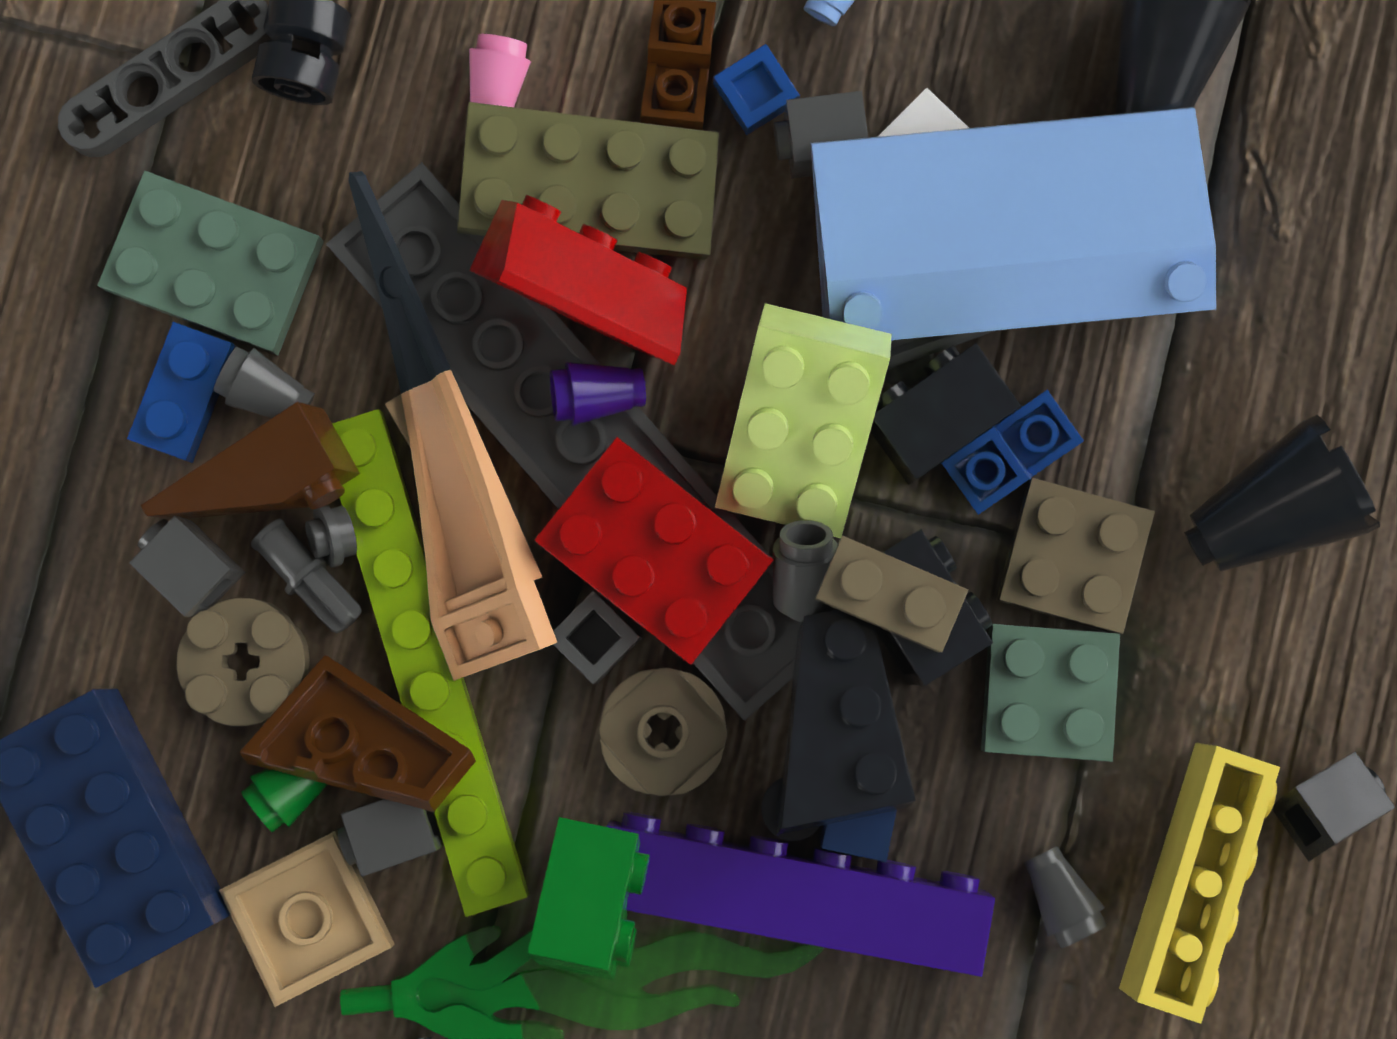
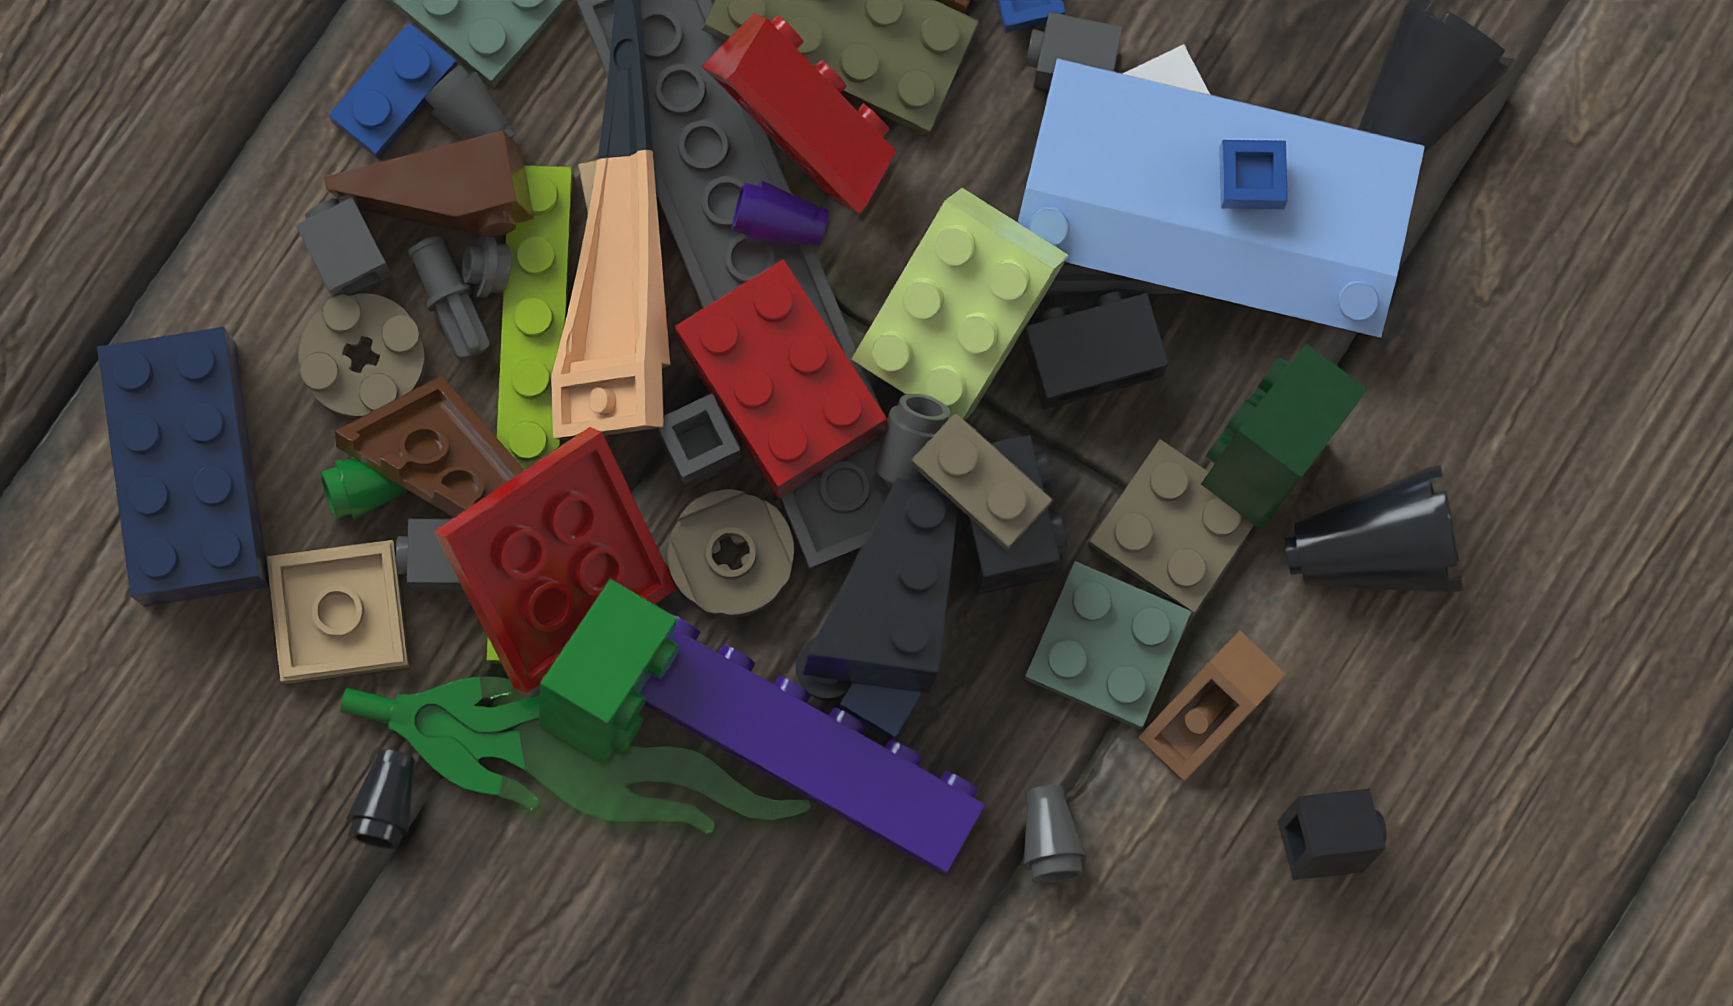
camera: 15 degrees right, 5 degrees down
blue slope [942,390,1084,515] -> none
light yellow brick [1119,743,1280,1024] -> none
none -> red plate [434,427,677,694]
none -> medium nougat slope [1138,630,1286,781]
none -> dark green brick [1201,343,1368,530]
none -> blue plate [1219,140,1288,209]

